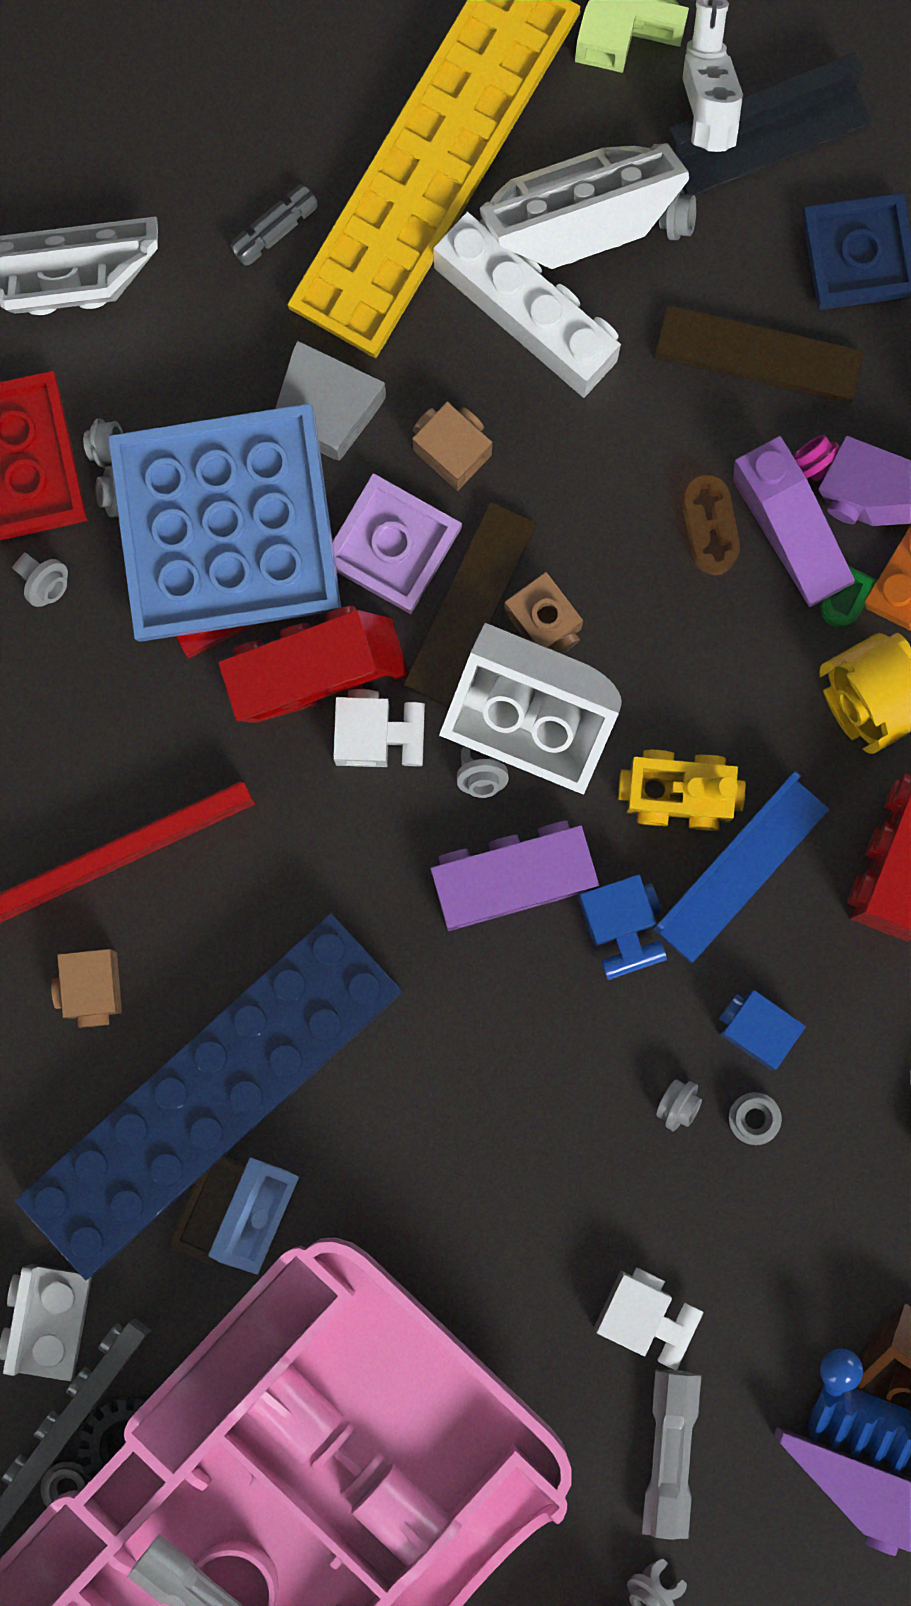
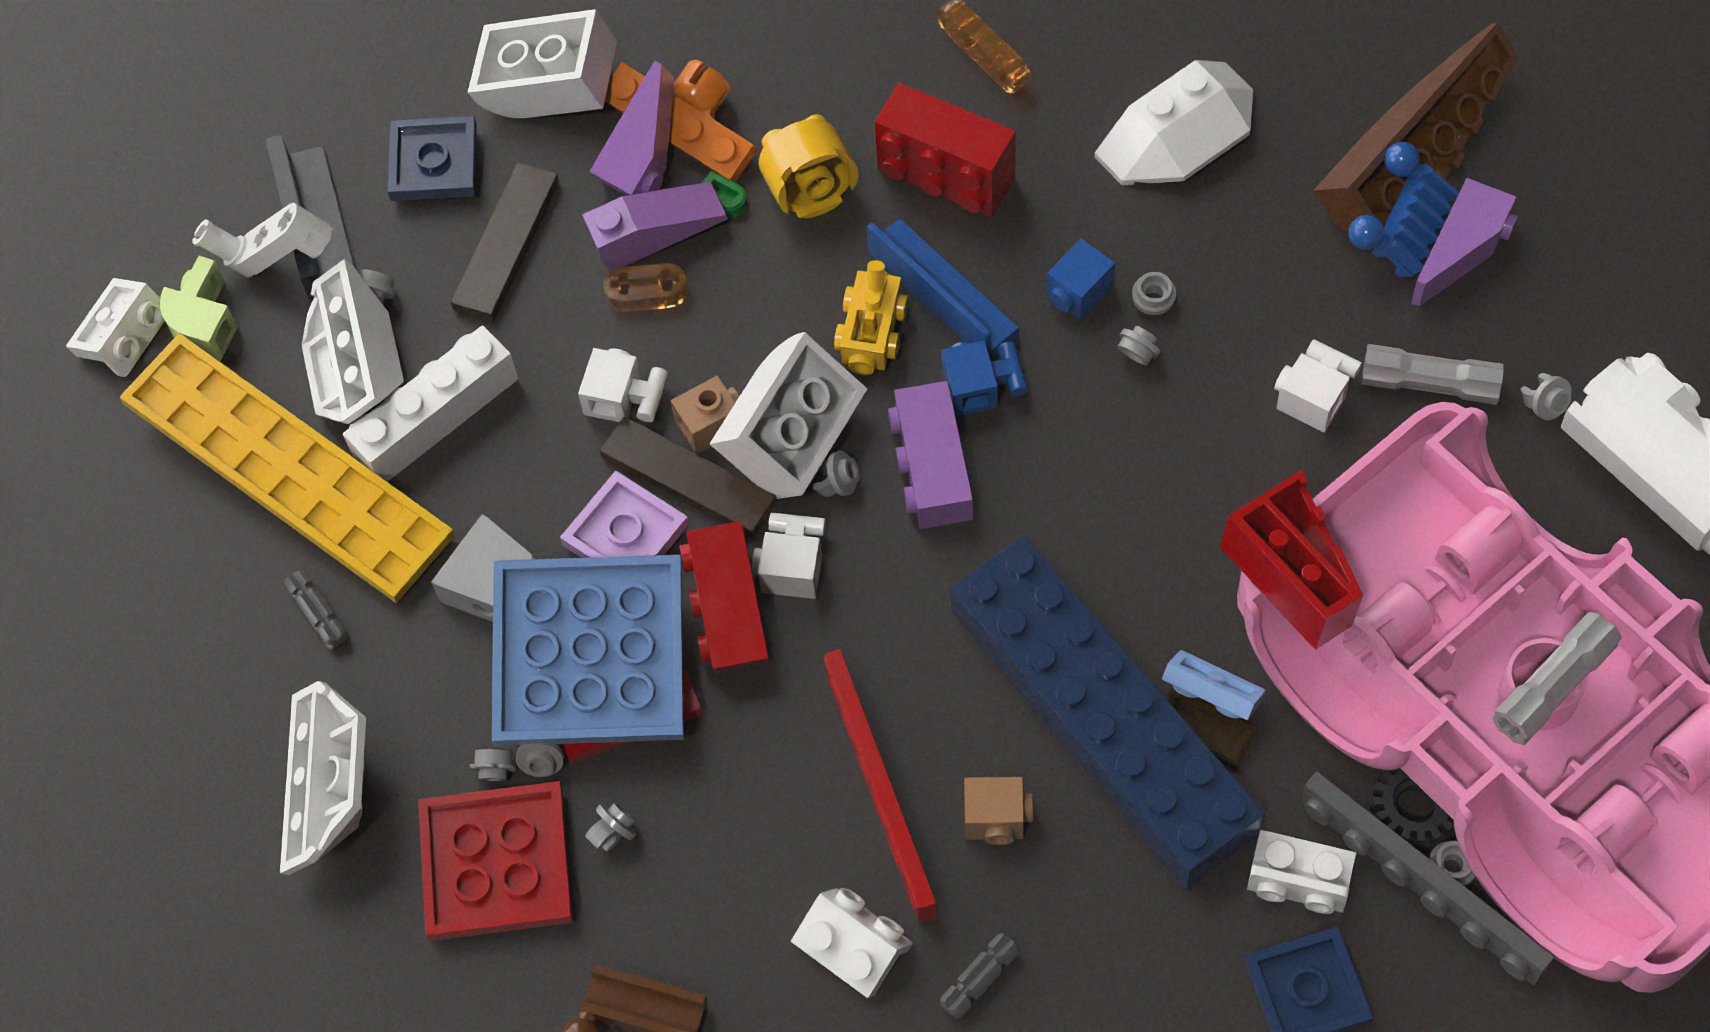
camera: 80 degrees left, 20 degrees down
medium nougat brick [412,402,493,491] -> none
dark pink plate [793,435,840,481] -> none
none -> white brick [578,348,668,422]
none -> red wedge [1220,470,1363,650]

